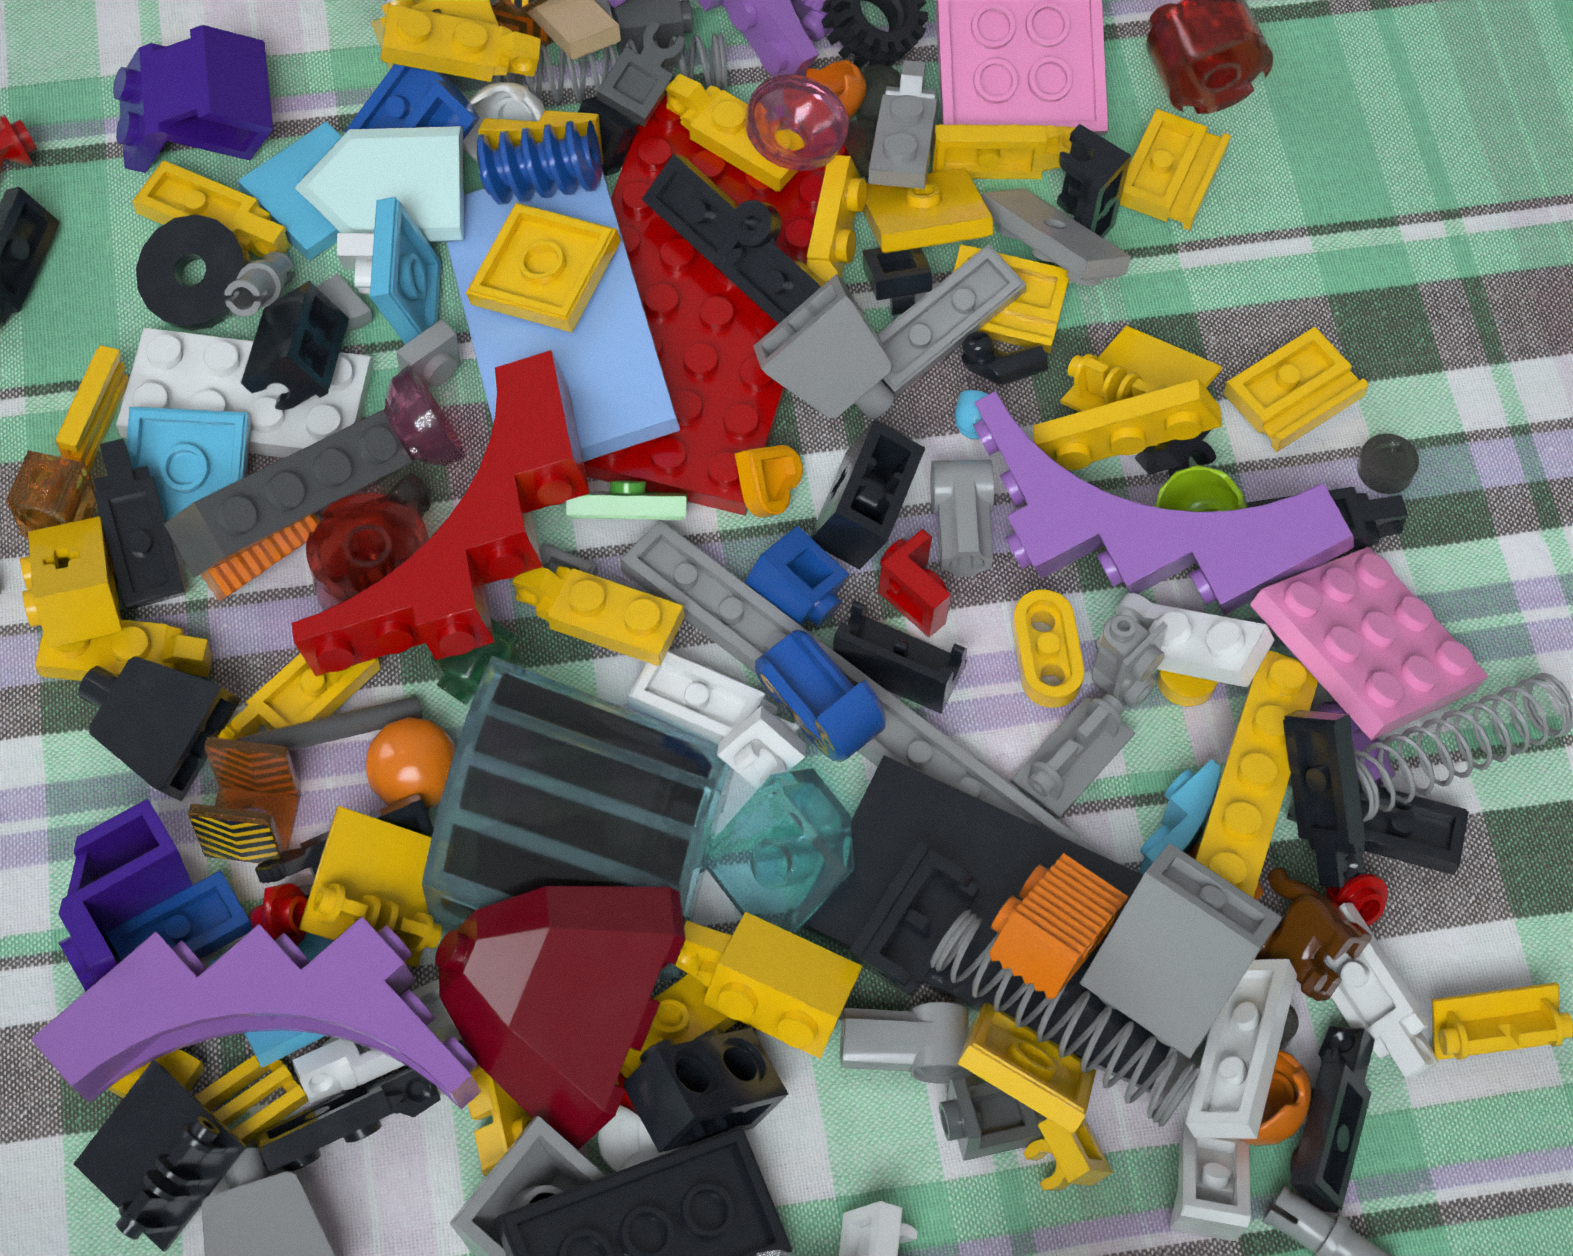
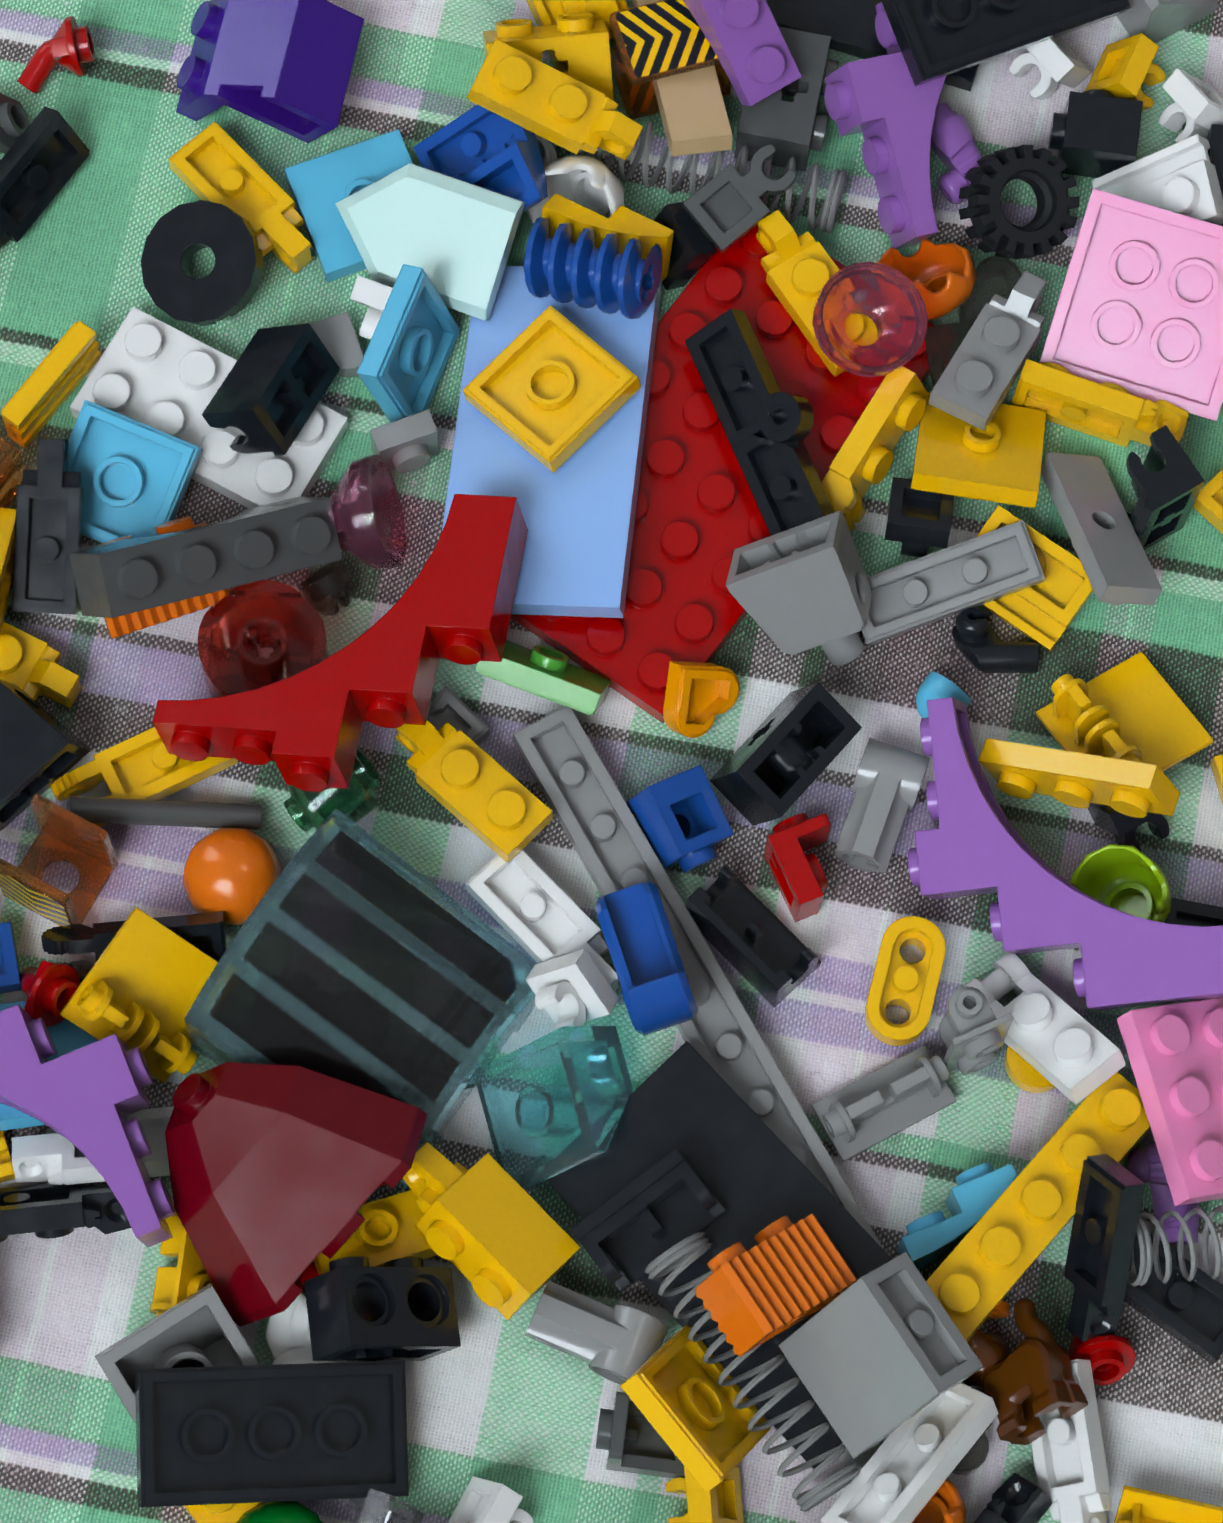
camera: 20 degrees right, 10 degrees up
light grey pin [225,251,295,317] -> none

